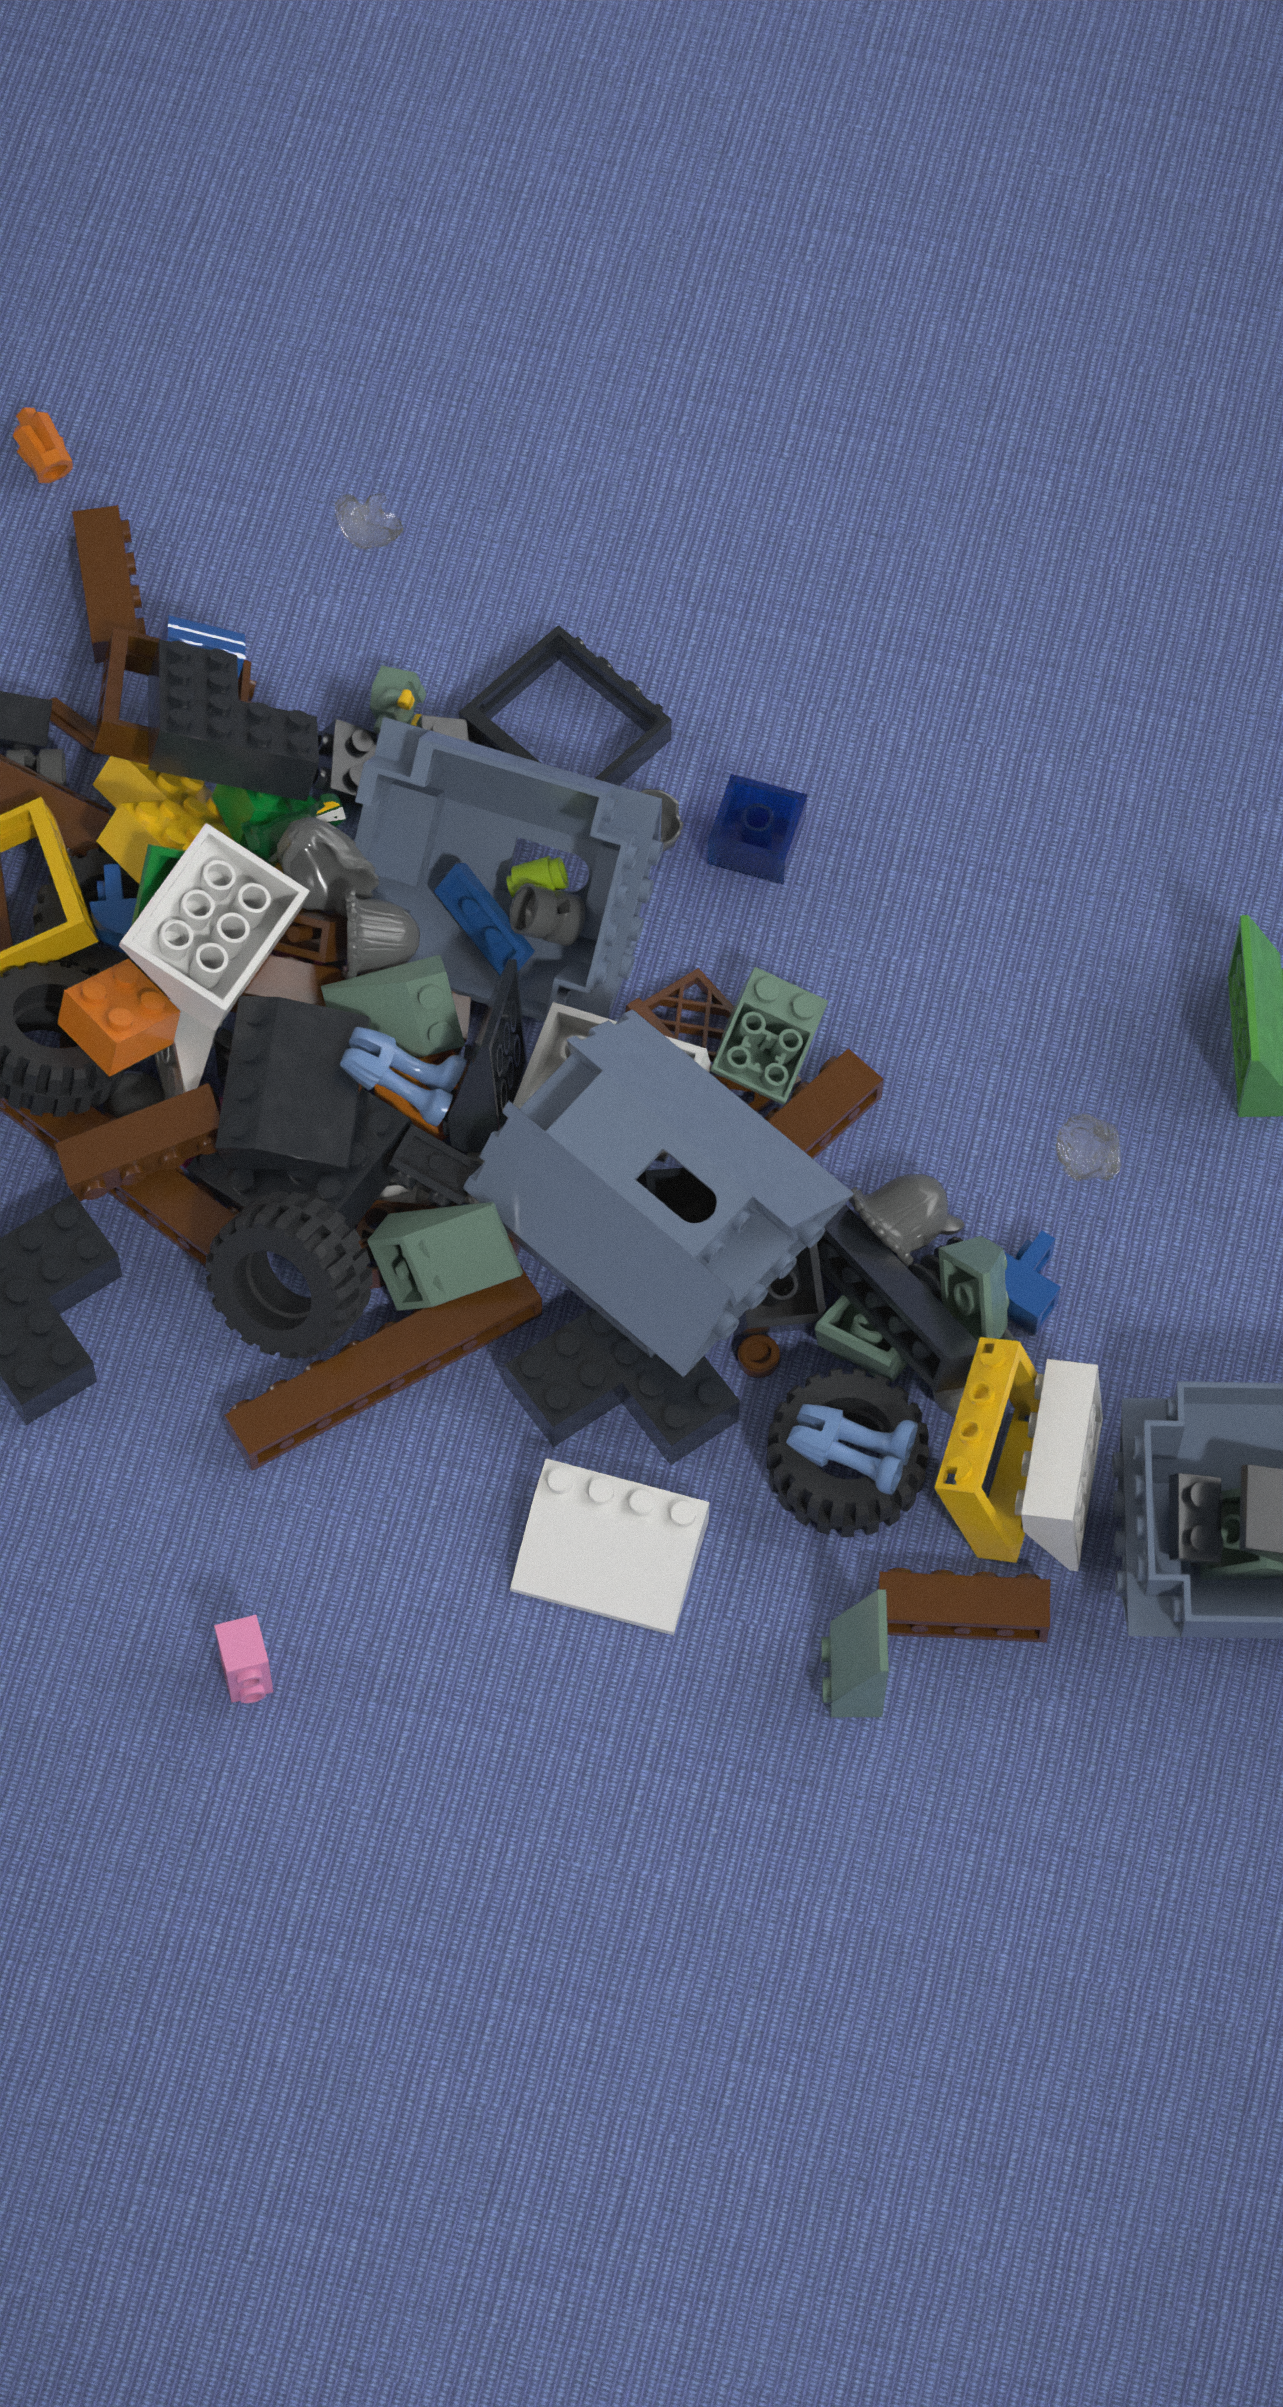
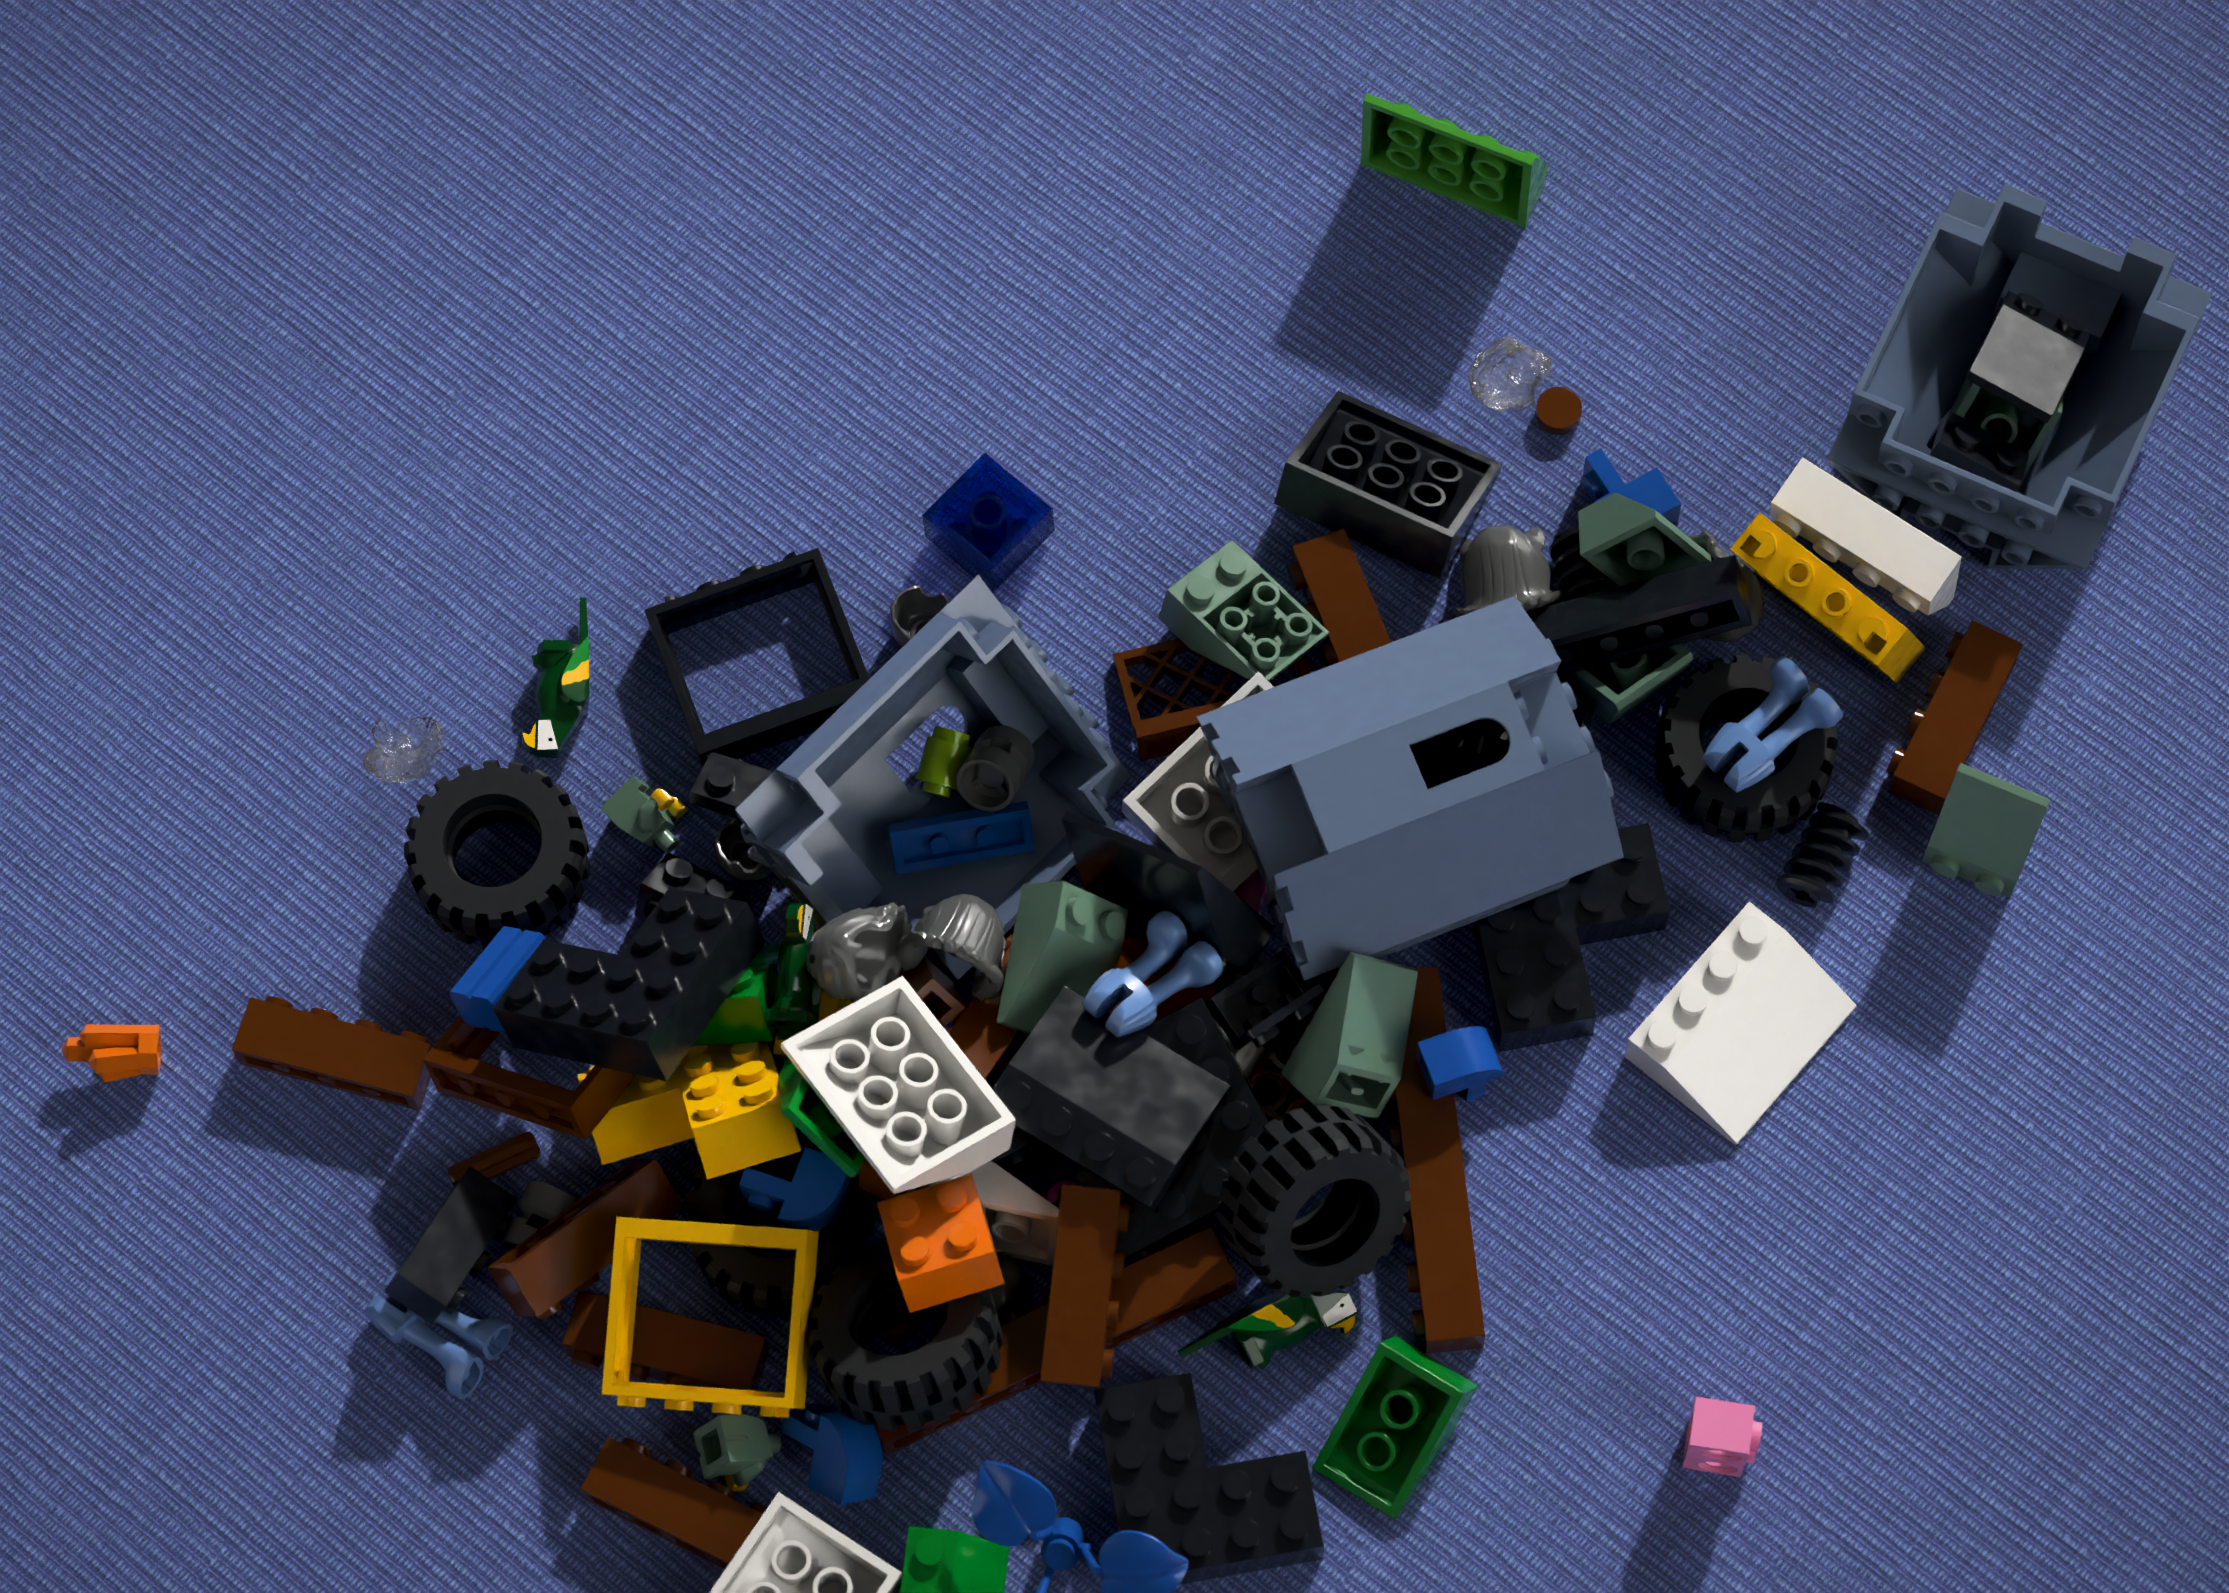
camera: 60 degrees left, 5 degrees up
none -> black tyre [404,760,590,948]
none -> dark green animal [522,597,589,758]
none -> dark green animal [1177,1290,1357,1369]
none -> black slope [1274,391,1502,579]
none -> green slope [1312,1336,1478,1519]
none -> blue brick [1416,1026,1505,1102]
none -> reddish brown tile [1536,387,1582,435]
none -> black piece [1775,802,1869,908]

